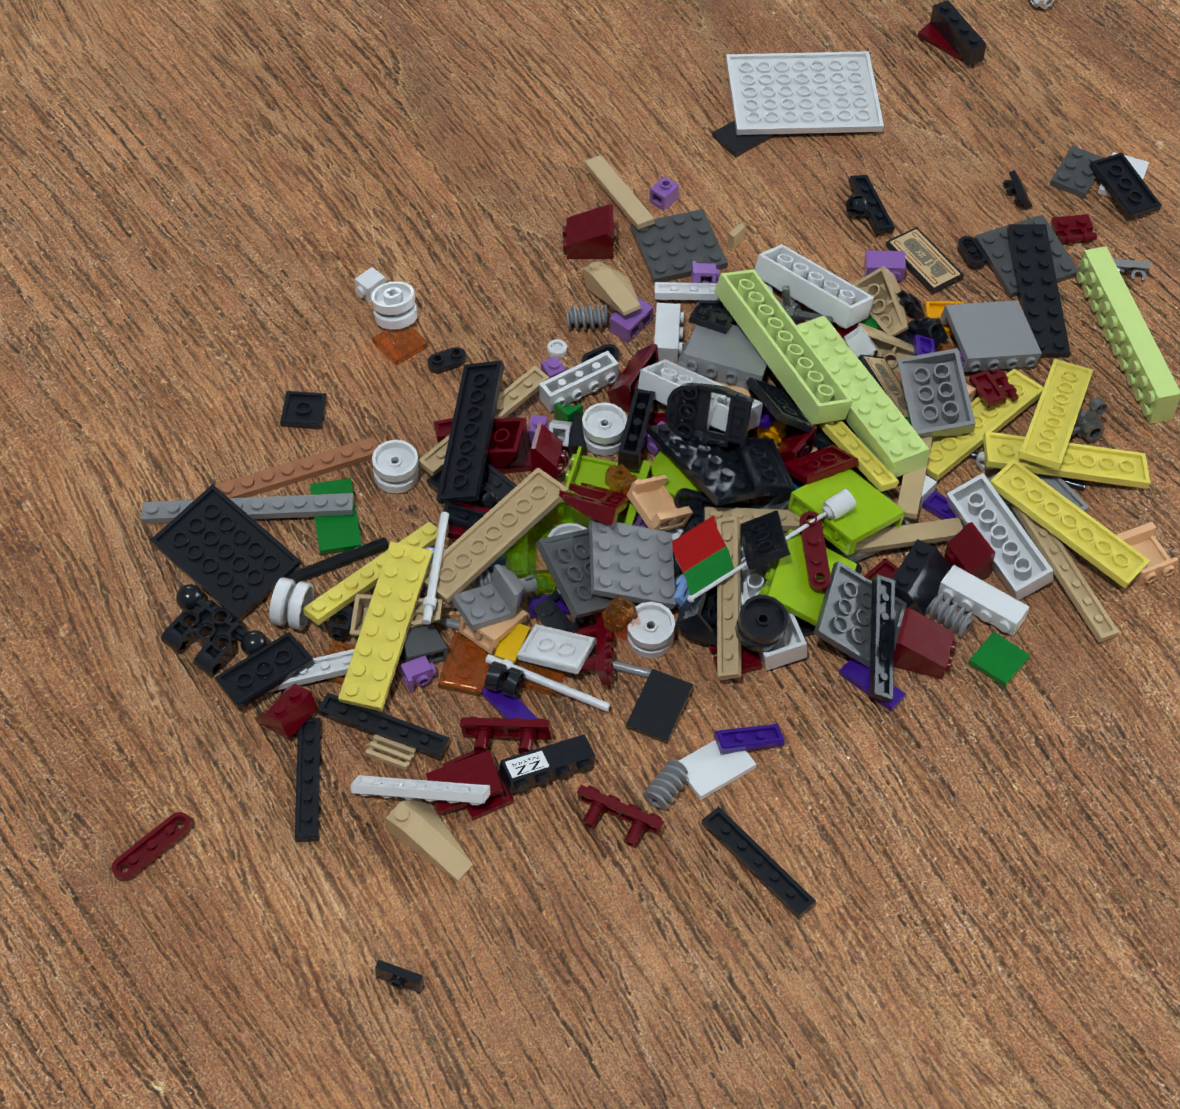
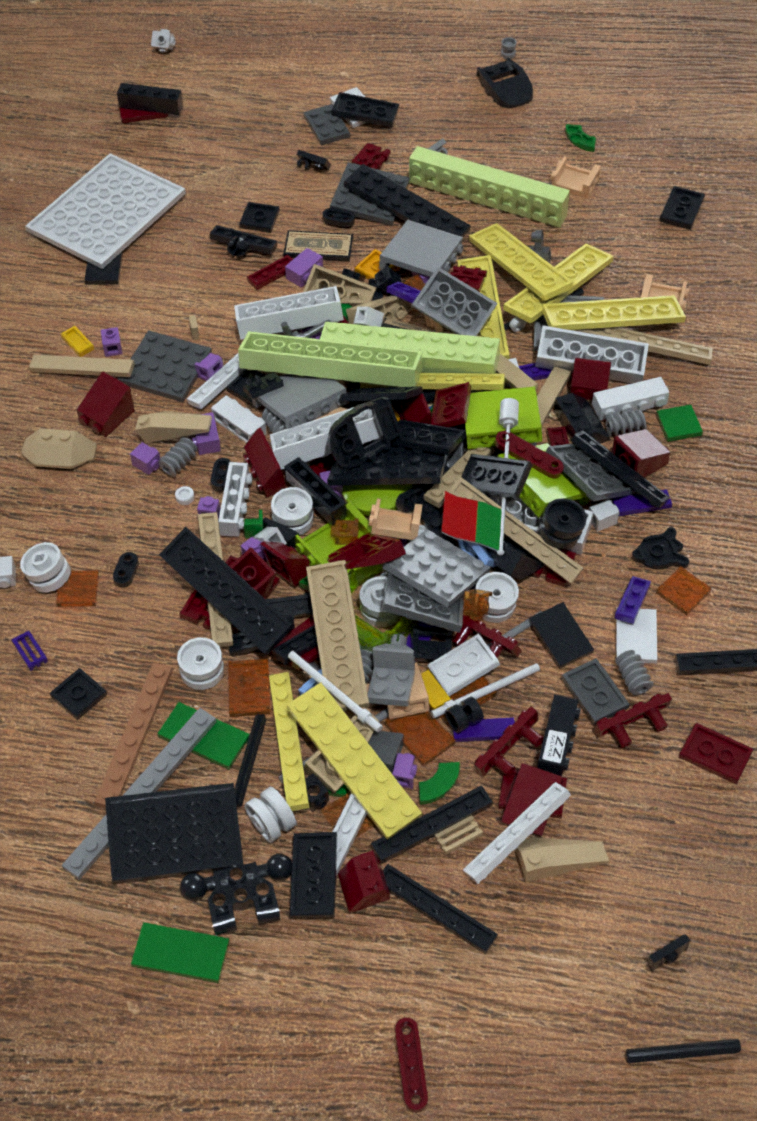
camera: 50 degrees left, 0 degrees up
none -> dark purple tile [11,631,48,671]
none -> tan wedge [21,429,97,469]
none -> yellow tile [60,326,95,357]
none -> medium lavender brick [130,442,160,475]
none -> green tile [131,922,230,983]
none -> clear orange tile [228,659,271,717]
none -> black tile [239,202,280,233]
none -> dark red tile [247,255,293,290]
none -> green tile [419,762,460,805]
none -> dark grey plate [561,658,630,725]
none -> white brick [589,499,619,532]
none -> black axle [625,1039,741,1063]
none -> black tile [632,527,689,570]
none -> clear orange tile [656,566,712,616]
none -> dark red tile [678,722,754,785]

